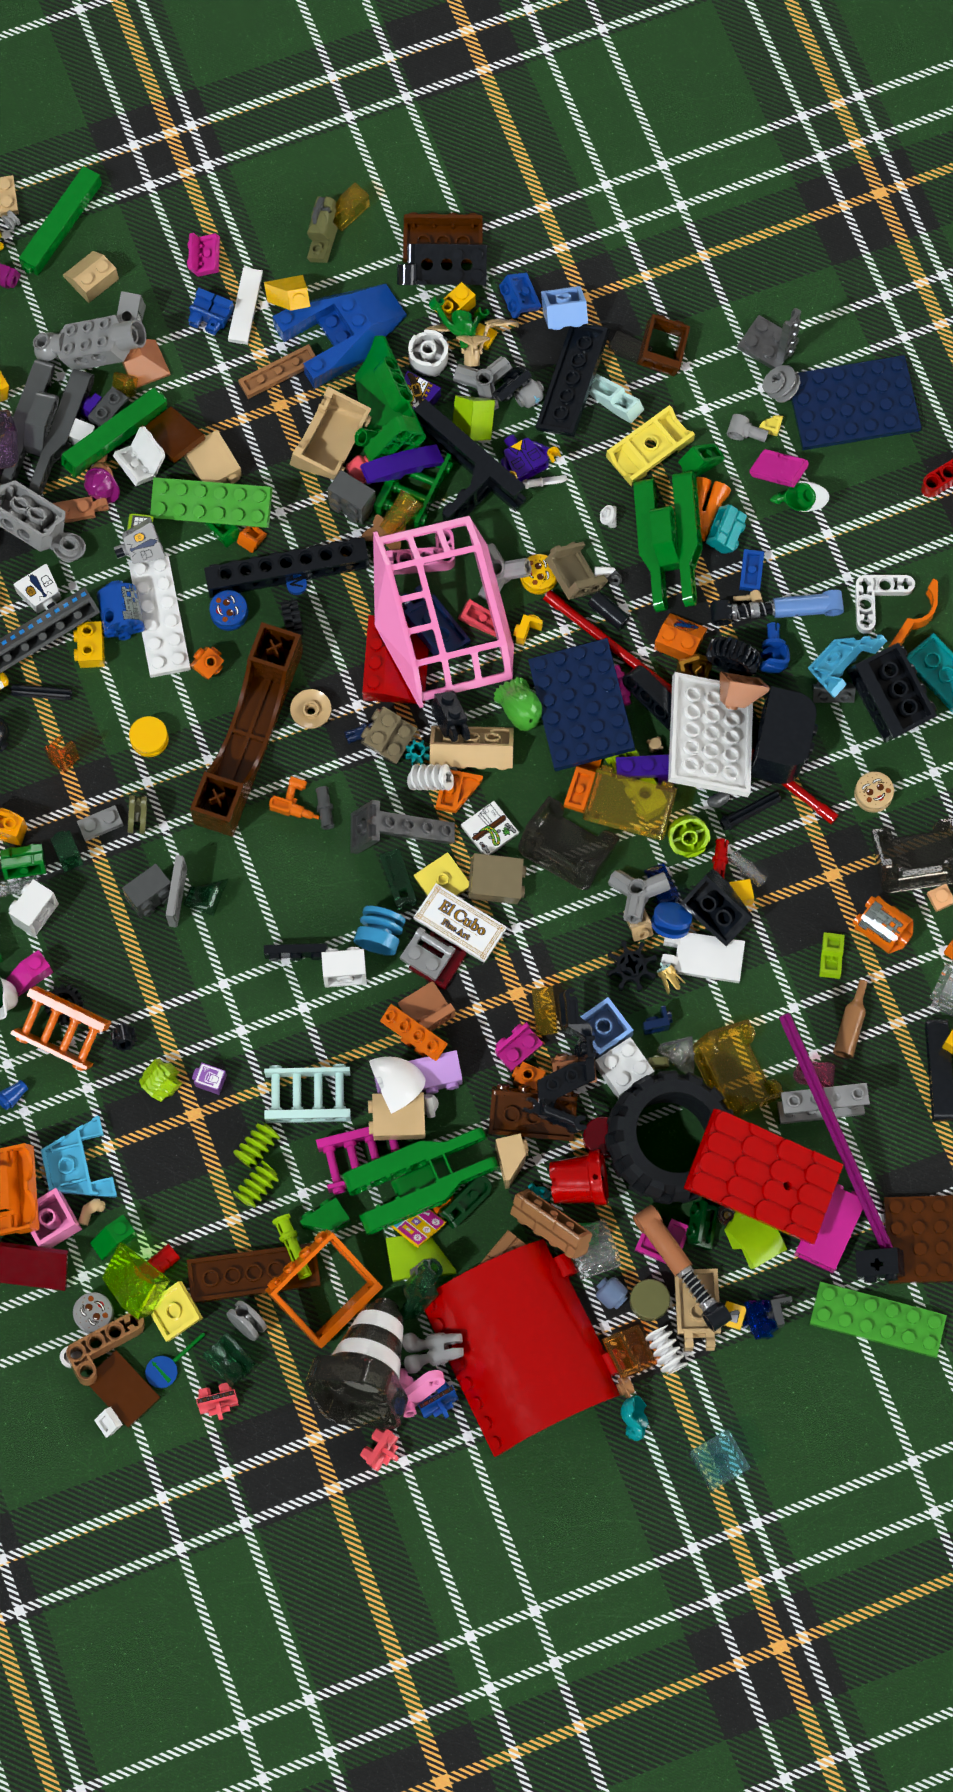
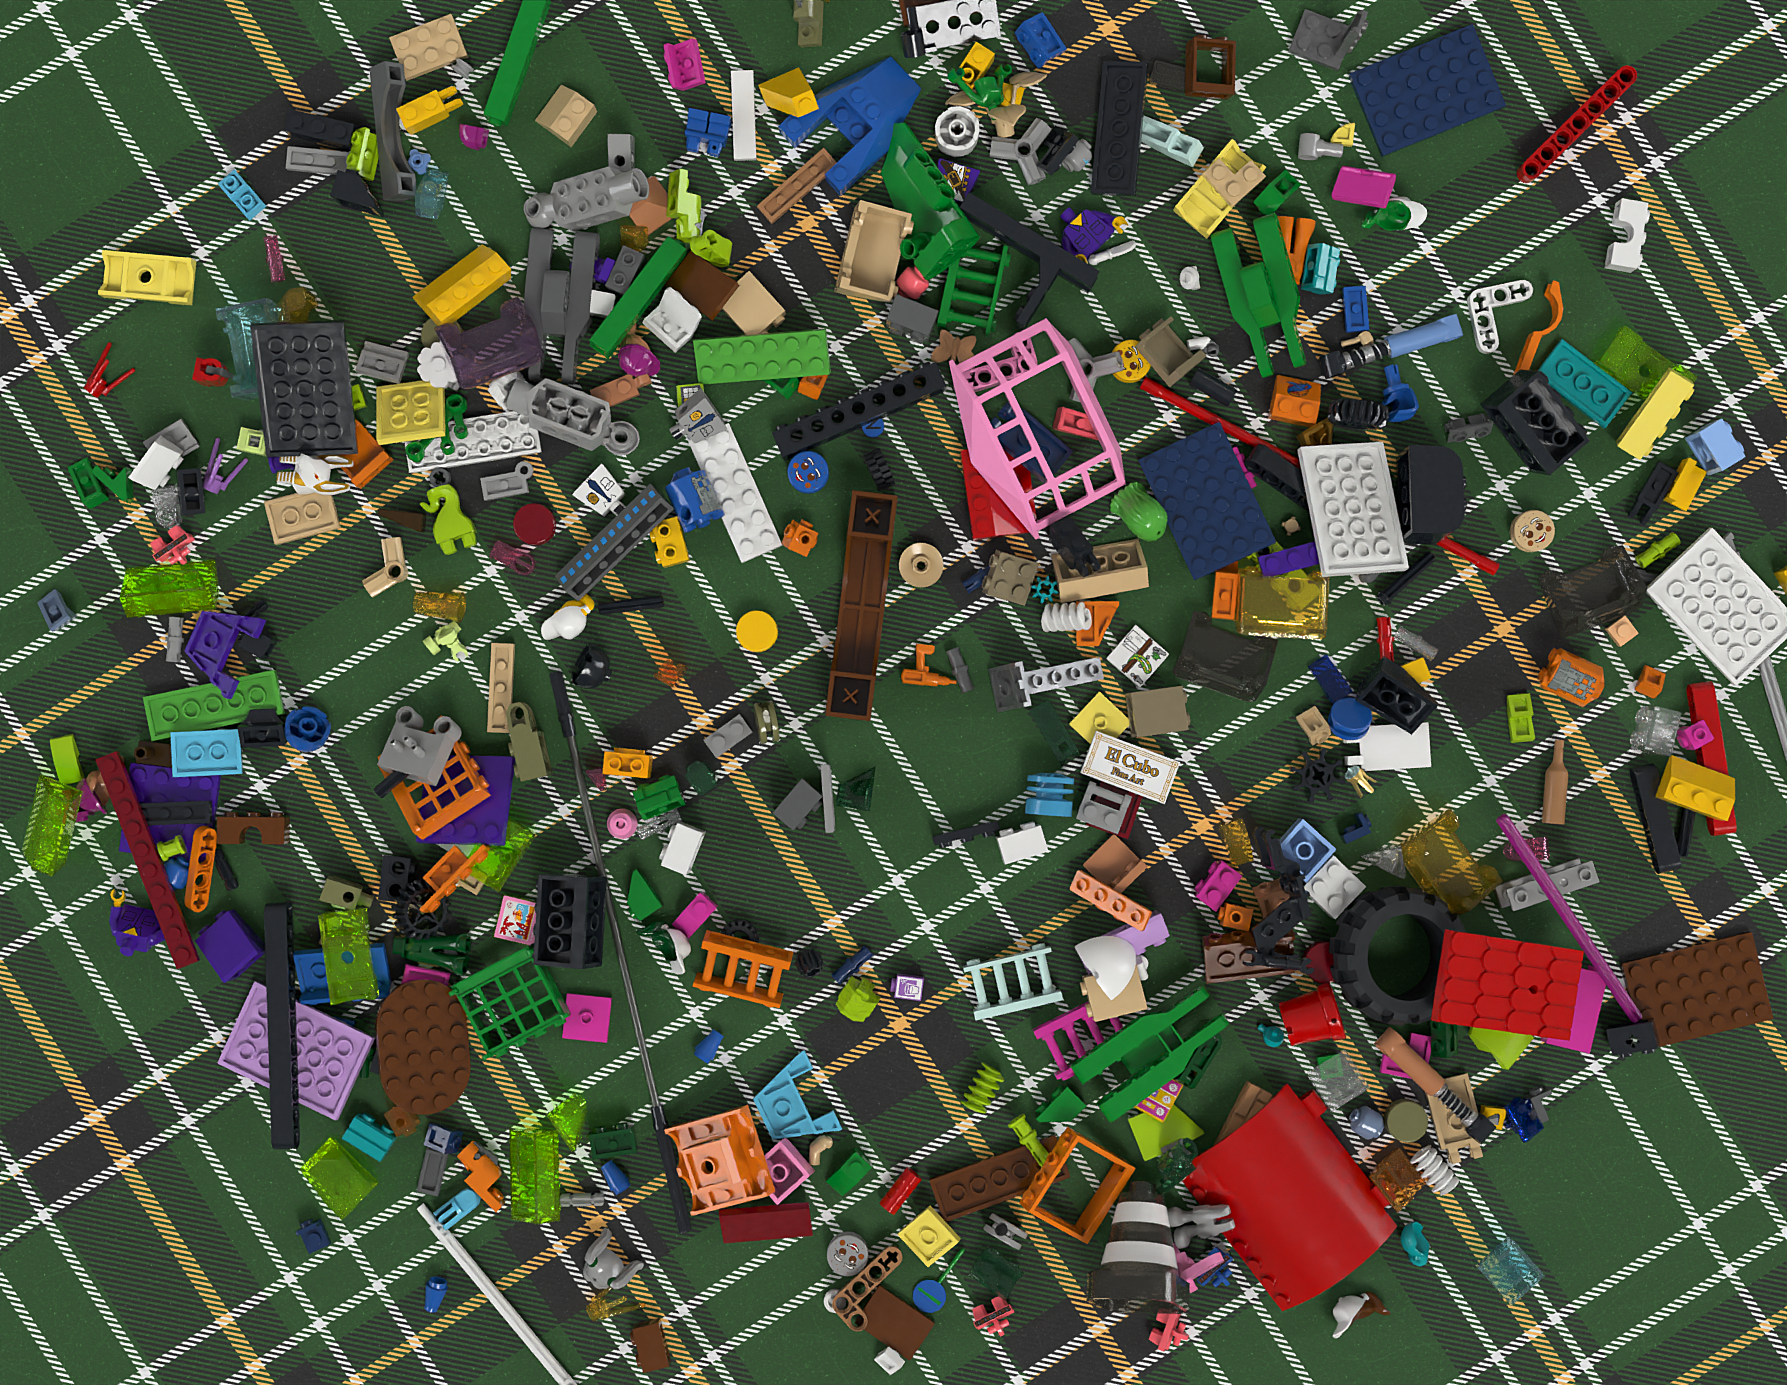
camera: 15 degrees left, 15 degrees up
clear neon green slope [102,1242,170,1319] -> none
lime piece [233,1122,280,1168] -> none
dark purple slope [360,444,444,484] -> none
clear yellow plant [379,490,423,535] -> none
lime slope [453,395,495,441] -> none
tan slope [495,1133,529,1189] -> none
medium nougat brick [510,1189,593,1259] -> none
yellow bracket [513,614,543,646] -> none
light blue brick [541,286,588,330] -> none
light grey piece [608,869,671,924] -> none
medium nougat plate [616,1376,635,1398] -> none
olive tile [648,1057,669,1070] -> none
lime cylinder [668,814,710,858] -> none
nougat slope [720,672,770,710] -> none
light grey piece [762,365,800,403] -> none
medium azure wing [808,635,887,698] -> none
bright green plate [809,1282,947,1358] -> none
none -> lime plate [666,169,705,243]
none -> lime piece [690,230,732,267]
none -> dark blue pin [831,945,874,985]
none -> tan plate [1202,158,1266,208]
none -> white hair [1333,1291,1391,1338]

